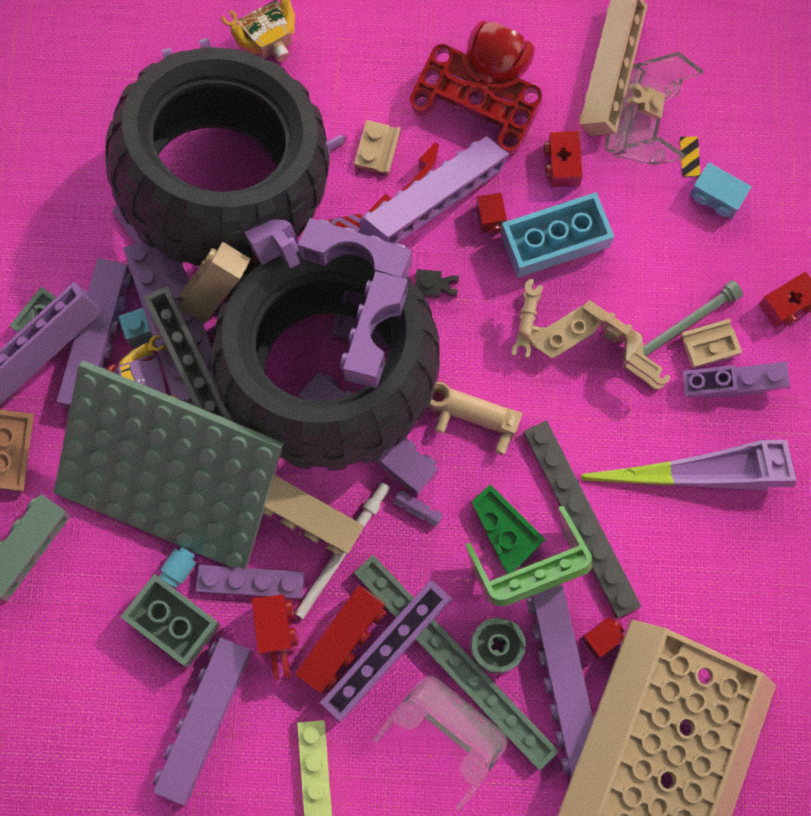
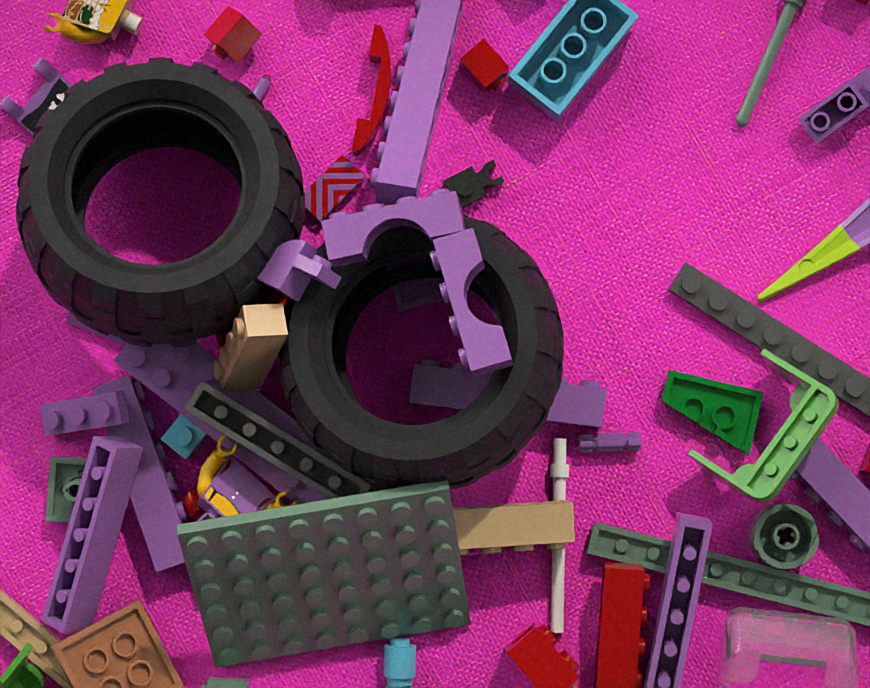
camera: 30 degrees left, 10 degrees up
medium lavender plate [196,565,305,599] -> none
tan plate [354,120,401,176] -> none
tan piece [428,382,523,455] -> none
tan piece [512,279,670,390] -> none
tan plate [680,319,742,369] -> none
none -> medium lavender plate [39,390,129,436]
none -> red brick [203,6,262,63]

